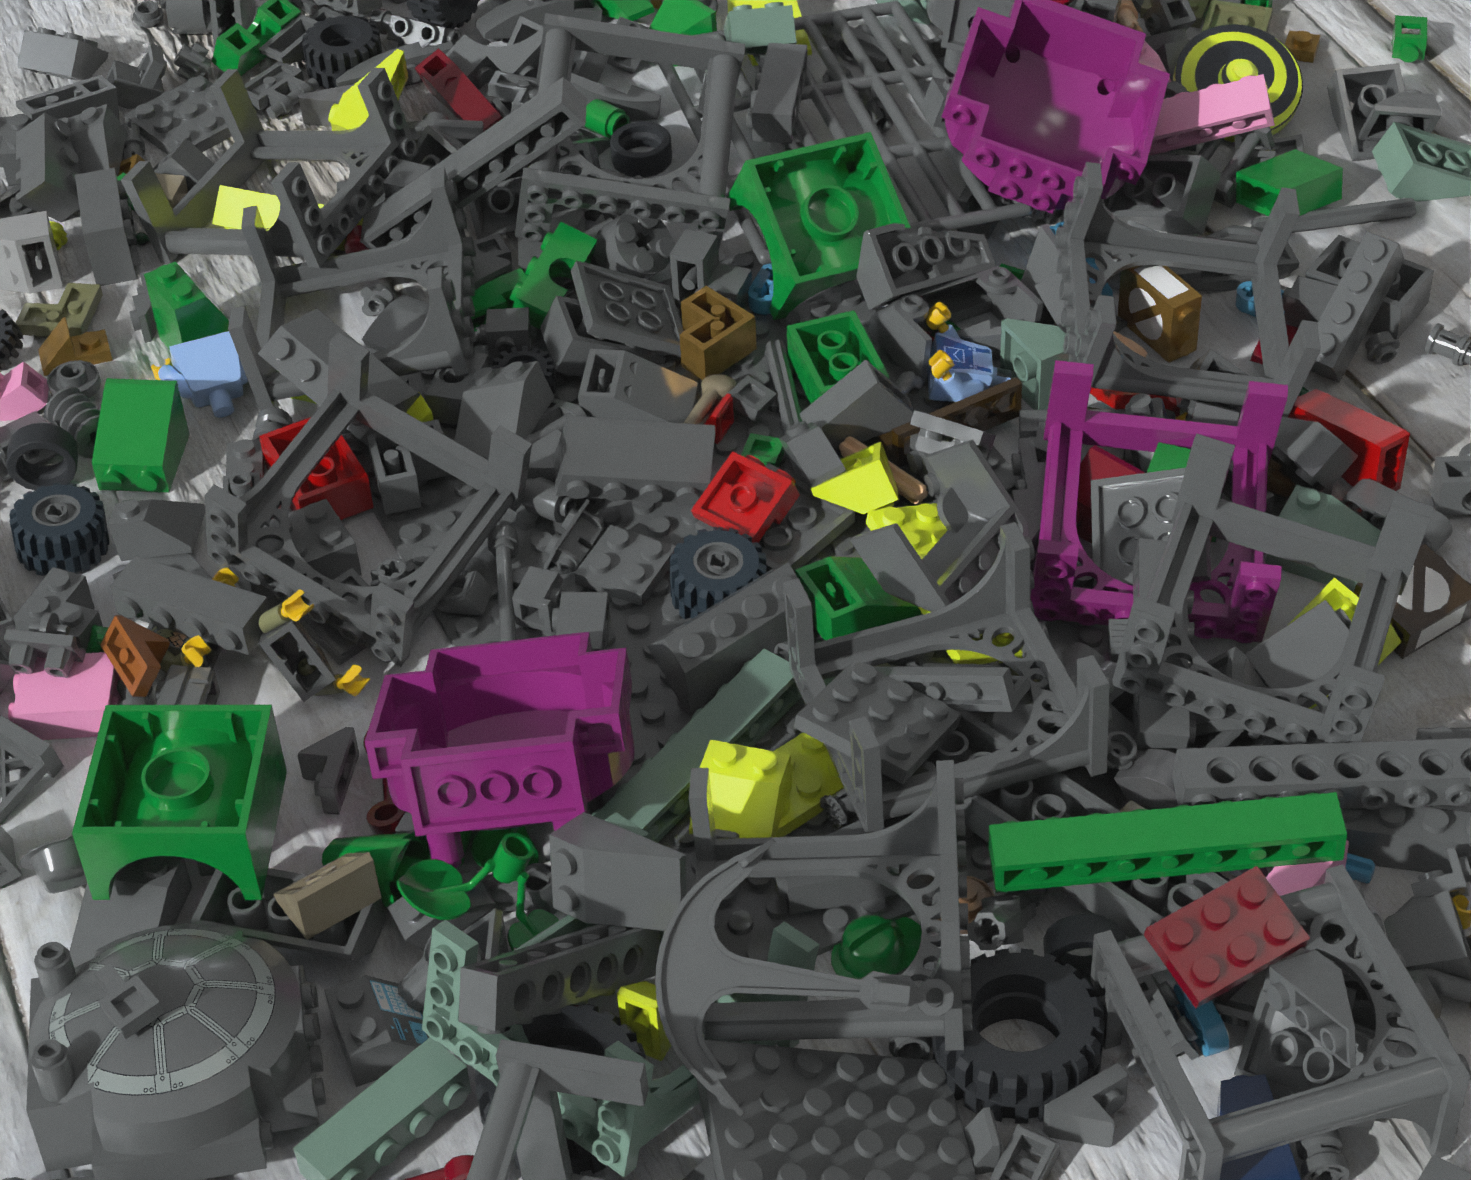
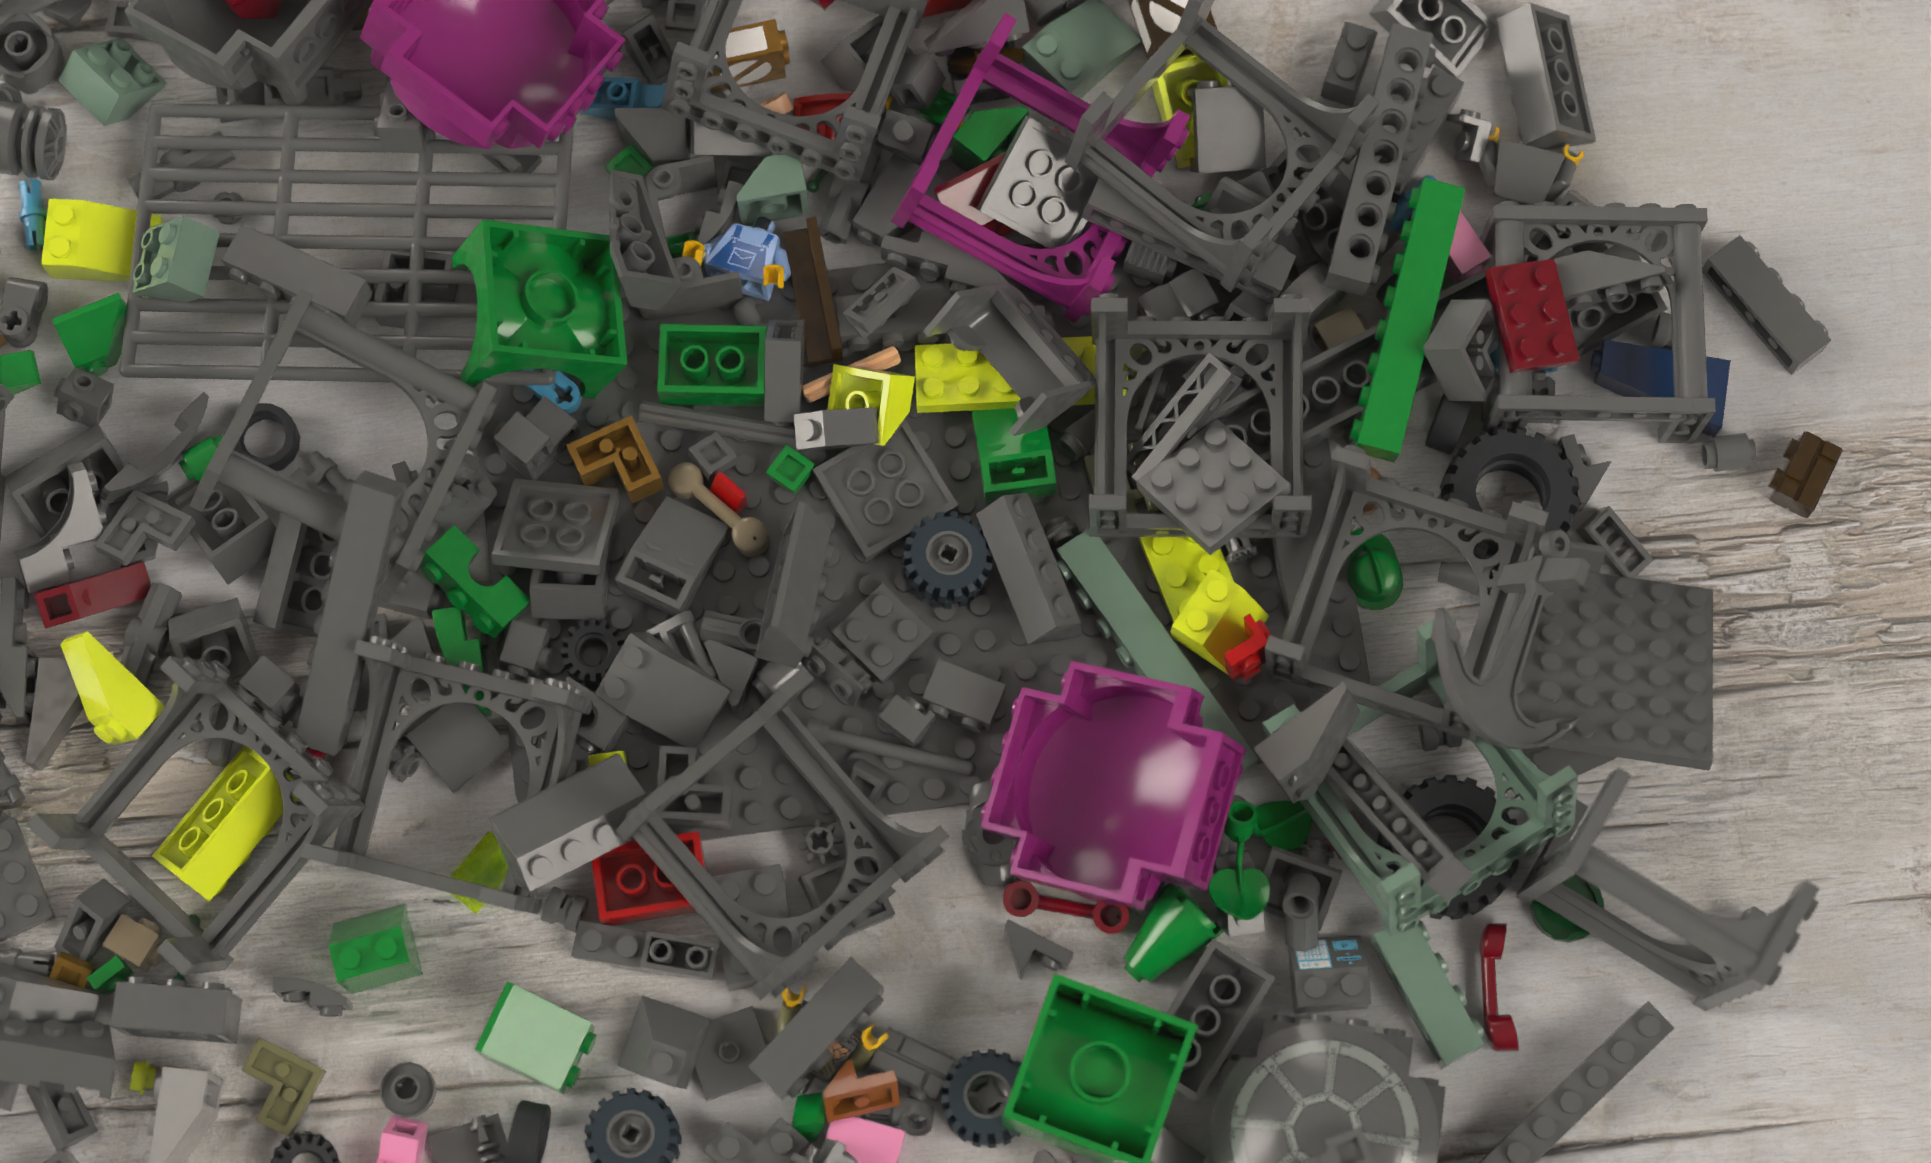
camera: 75 degrees left, 30 degrees up
pearl gold slope [38,317,113,376] -> none
dark grey piece [44,386,100,459] -> none
light blue torso [151,331,248,418] -> none
torso [258,589,371,702] -> none
dark tan slope [273,852,381,940] -> none
neon yellow slope [617,981,672,1062] -> none
red plate [691,451,800,543] -> none
dark grey pin [858,88,893,132] -> none
dark grey piece [967,891,1036,951] -> none
none -> red bracket [1224,614,1271,682]
none -> dark grey brick [1423,300,1499,401]

